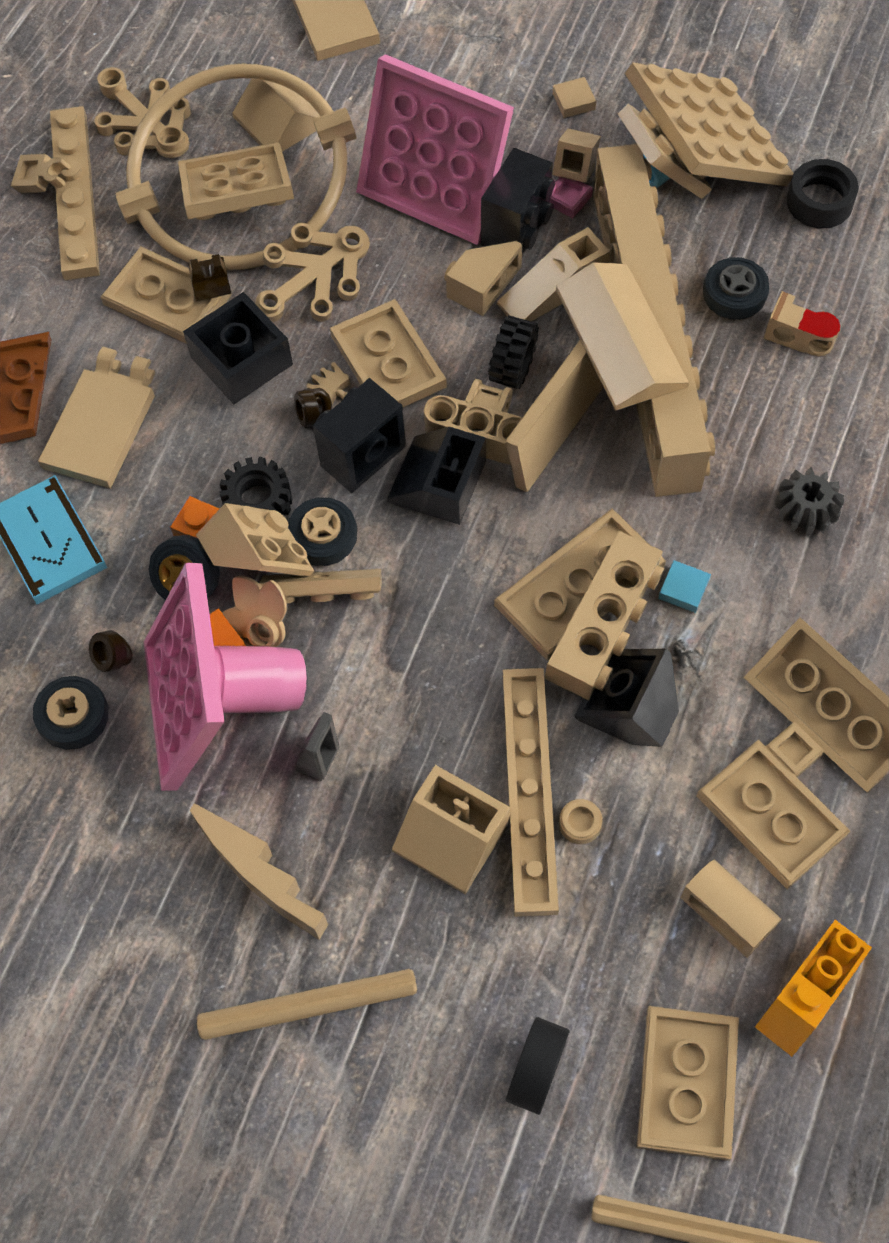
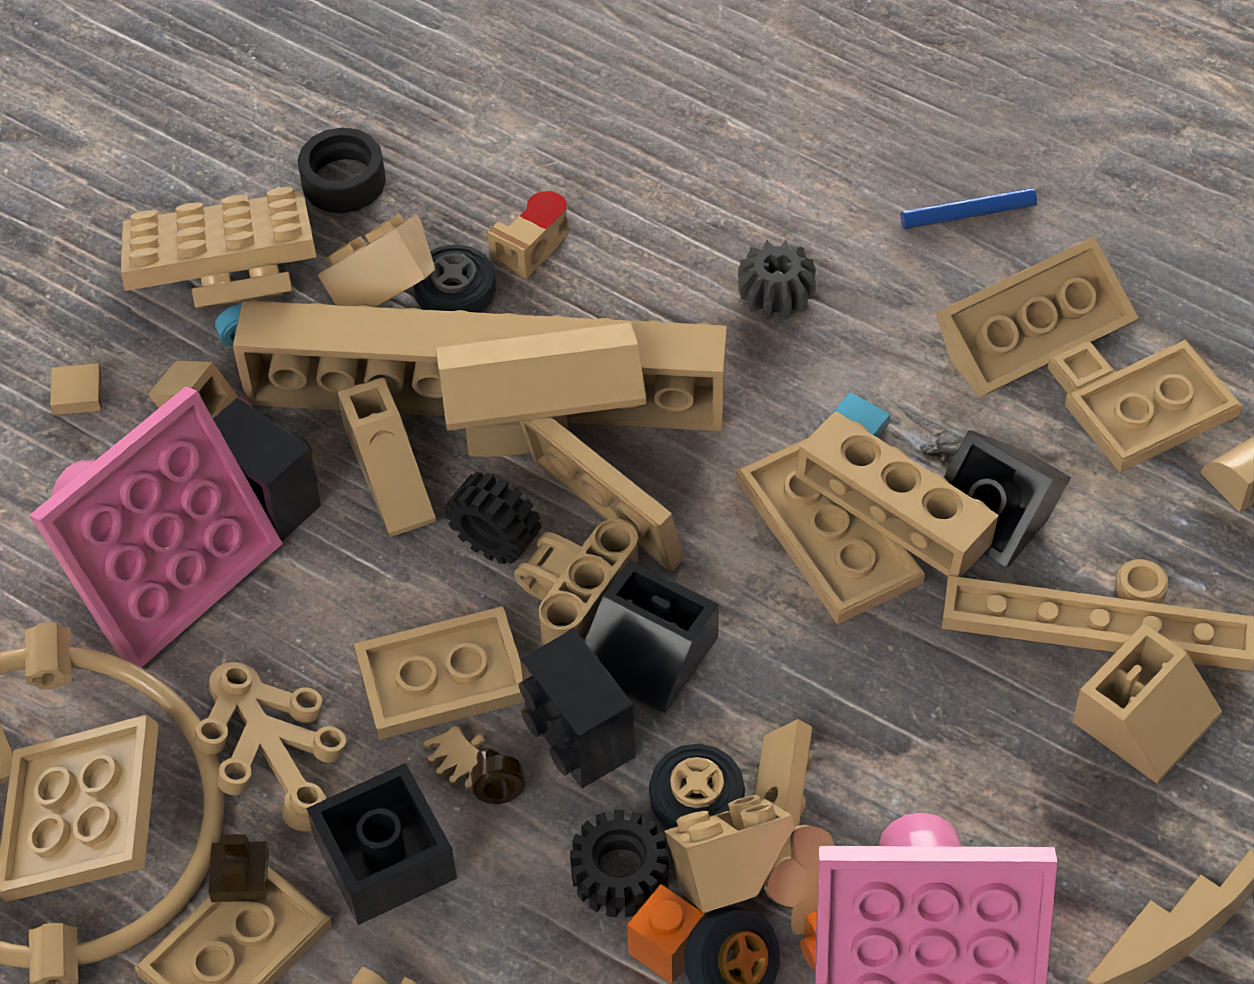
camera: 80 degrees left, 10 degrees down
dark grey slope [295,712,340,781] -> none
tan slope [444,241,522,316] -> none
none -> tan slope [317,214,435,307]

